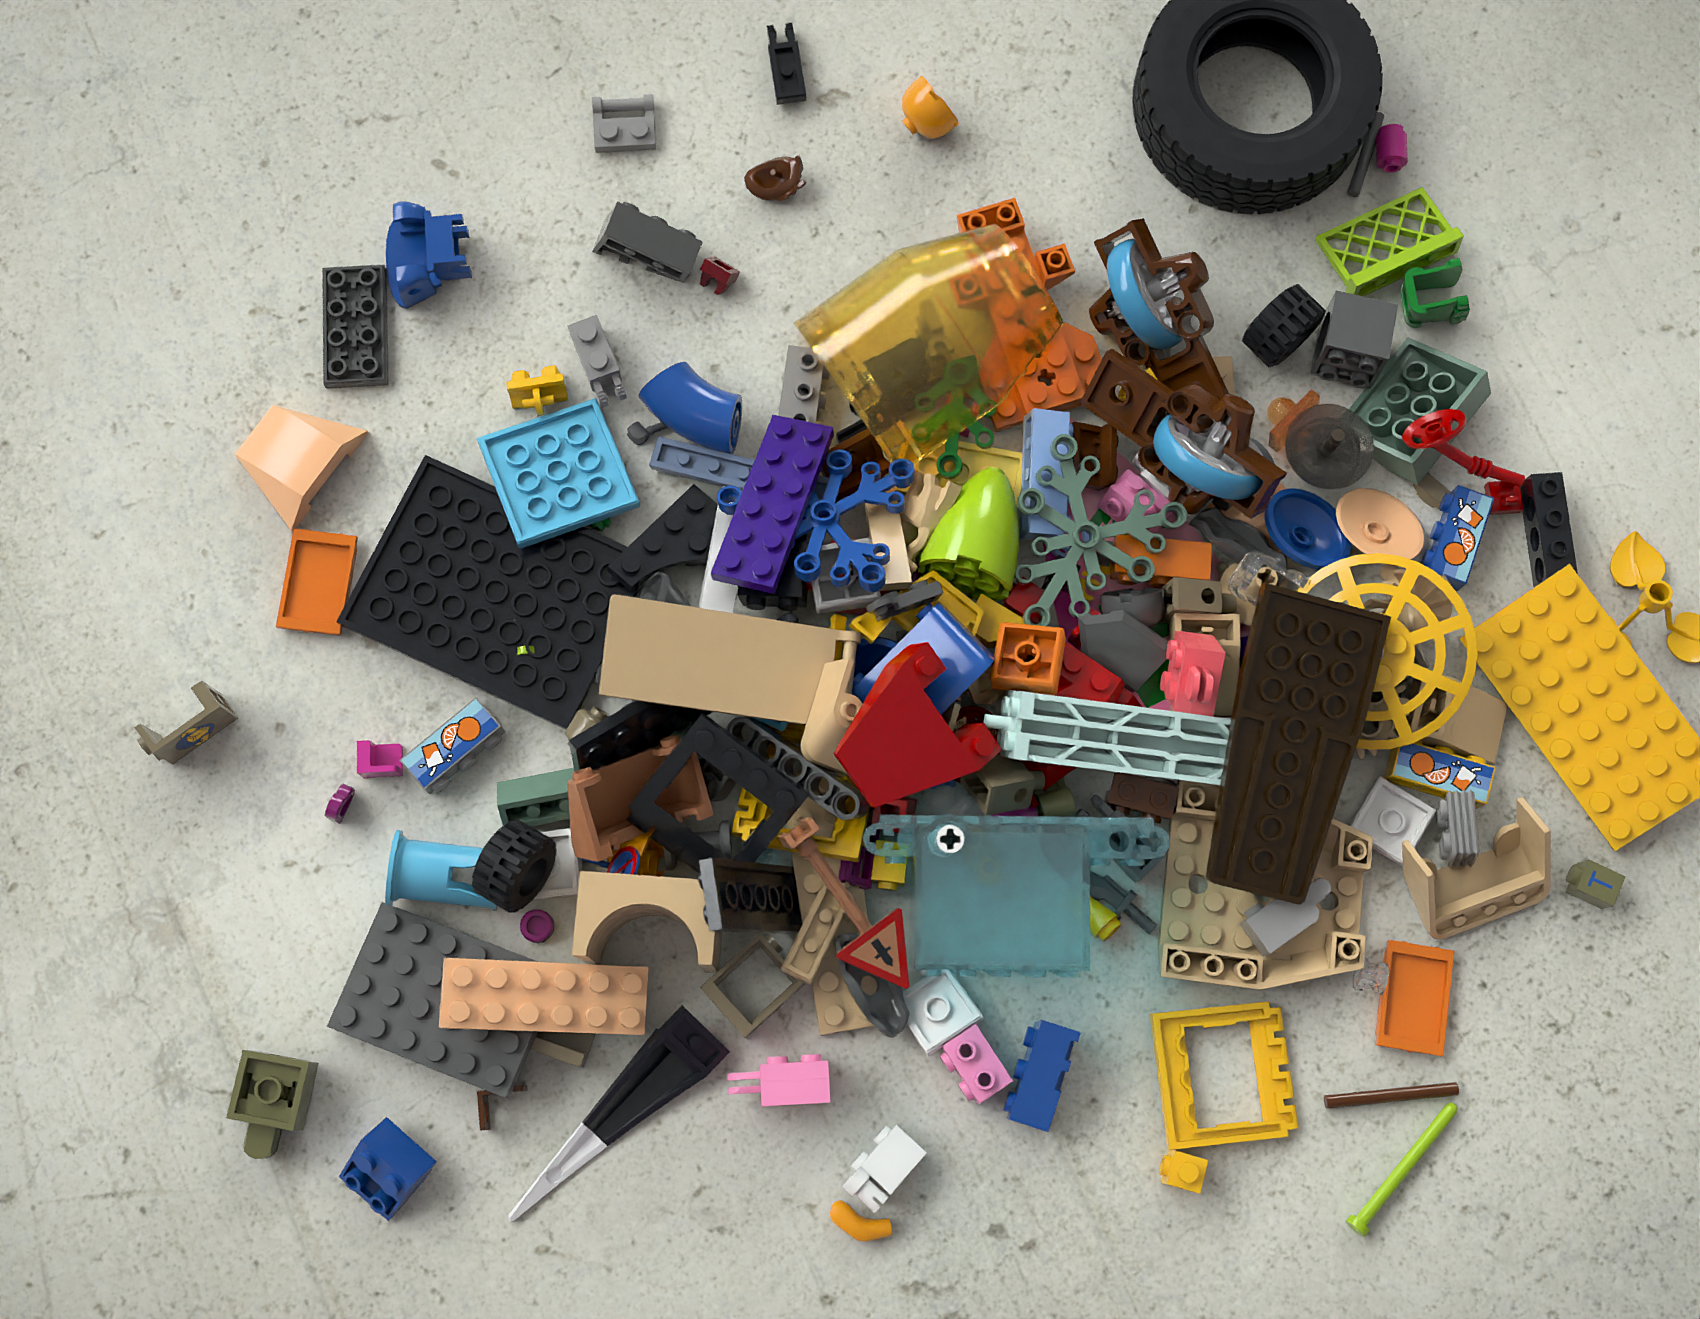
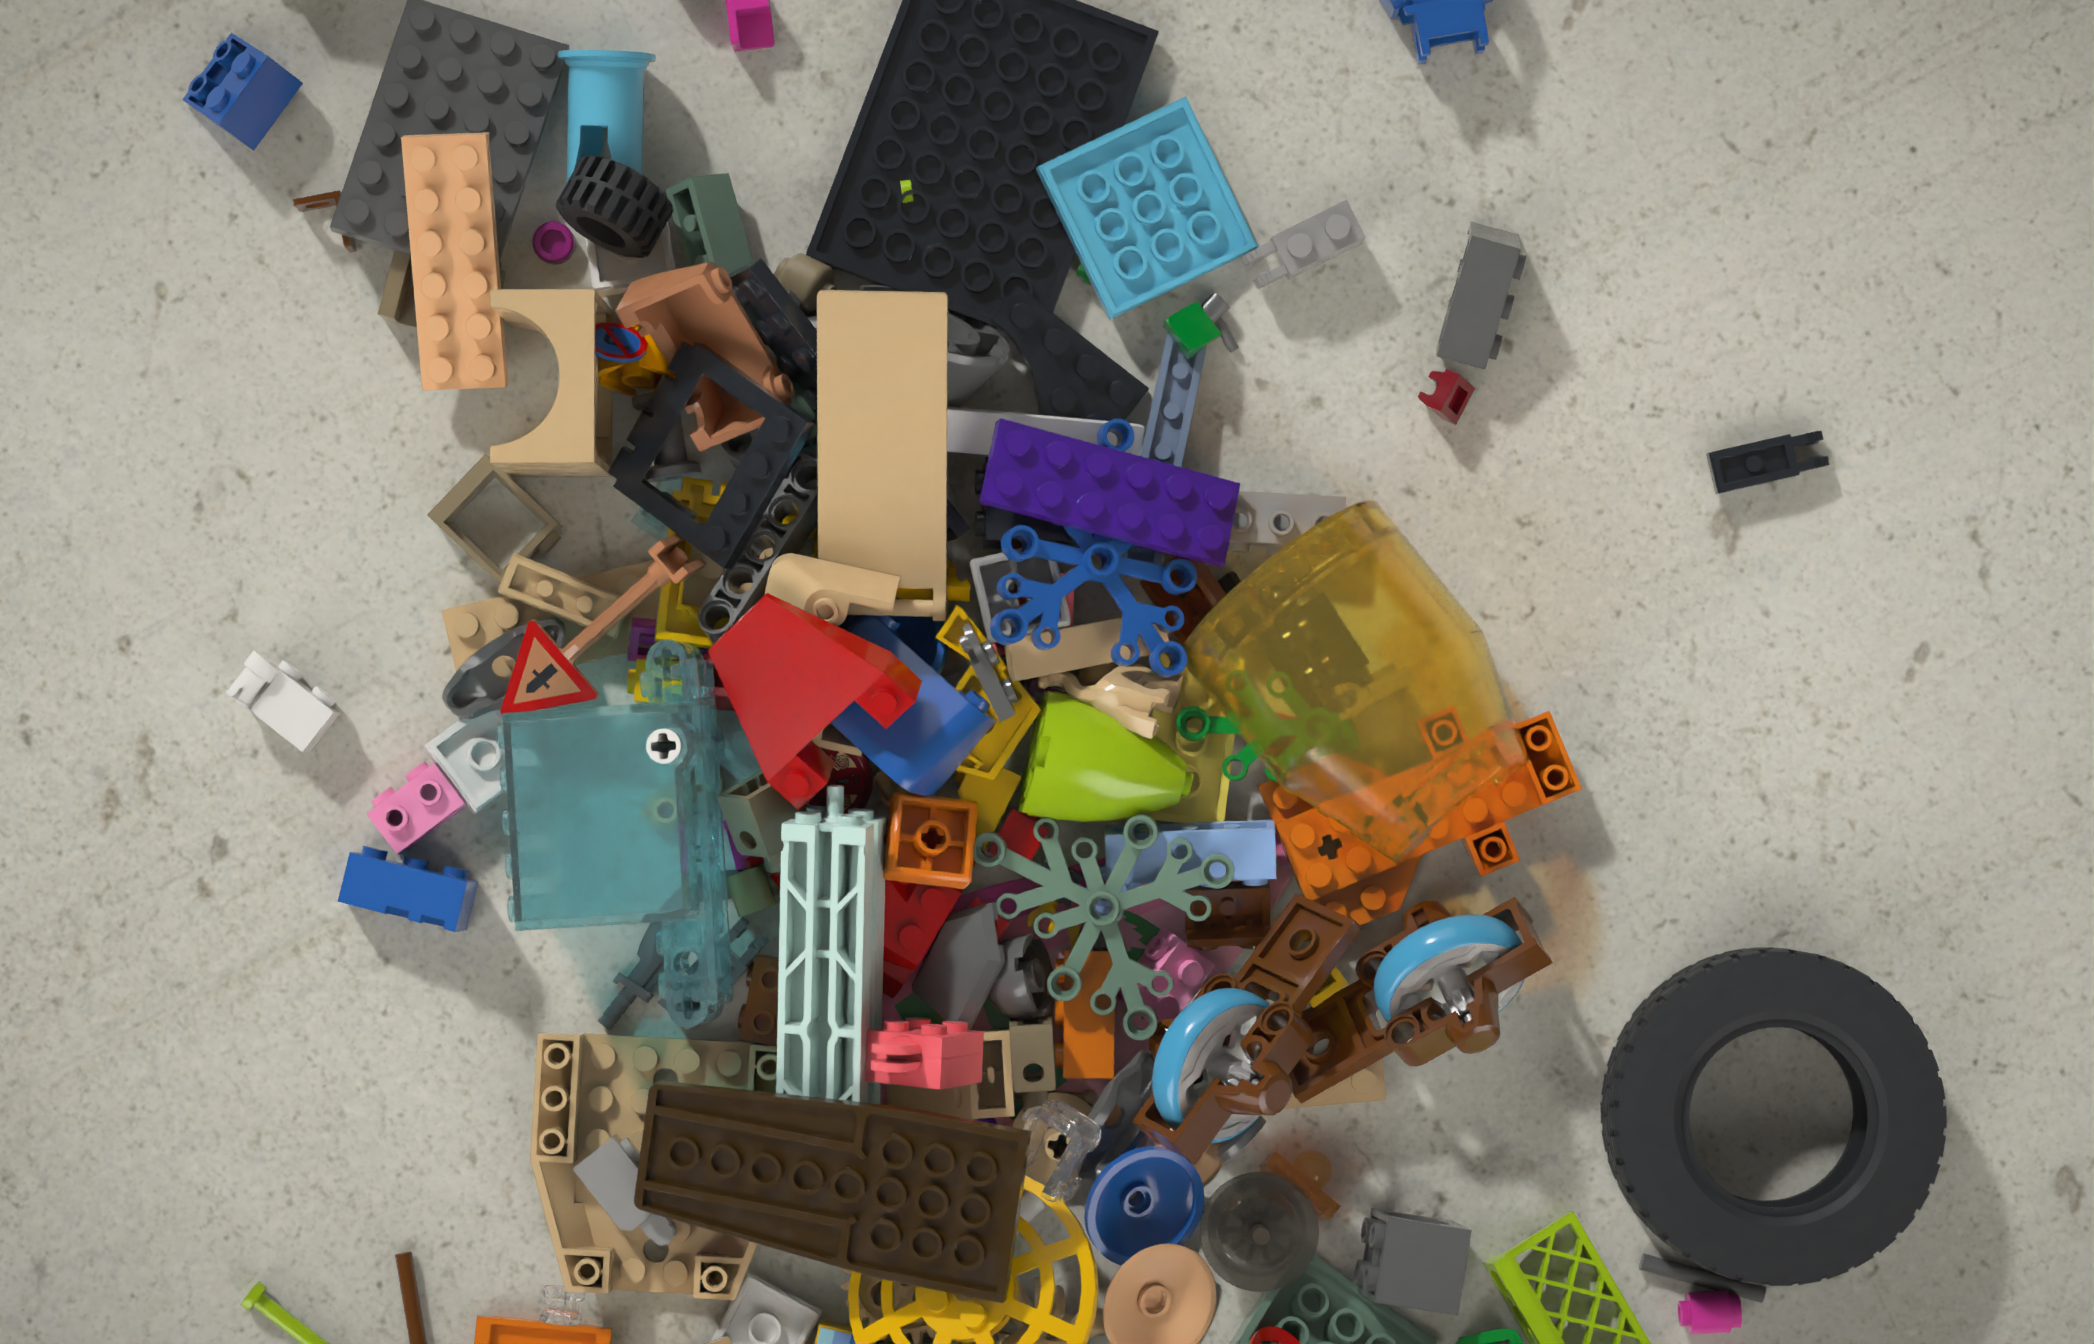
camera: 90 degrees right, 10 degrees up
brick [400,697,506,794] -> none
yellow hips [506,365,568,416] -> none
black plate [508,1005,730,1222] -> none
light grey plate [592,94,656,153] -> none
blue brick [638,362,742,454] -> none
black plate [698,858,803,934] -> none
bright pink brick [727,1054,830,1106] -> none
reddish brown hat [744,155,806,201] -> none
light orange arm [830,1200,892,1242] -> none
light orange cylinder [902,76,959,139] -> none
yellow cone [1074,893,1122,942] -> none
yellow hinge [1149,1001,1299,1150] -> none
yellow brick [1159,1150,1208,1194] -> none
black tyre [1242,284,1326,368] -> none
none -> green slope [1163,301,1222,359]

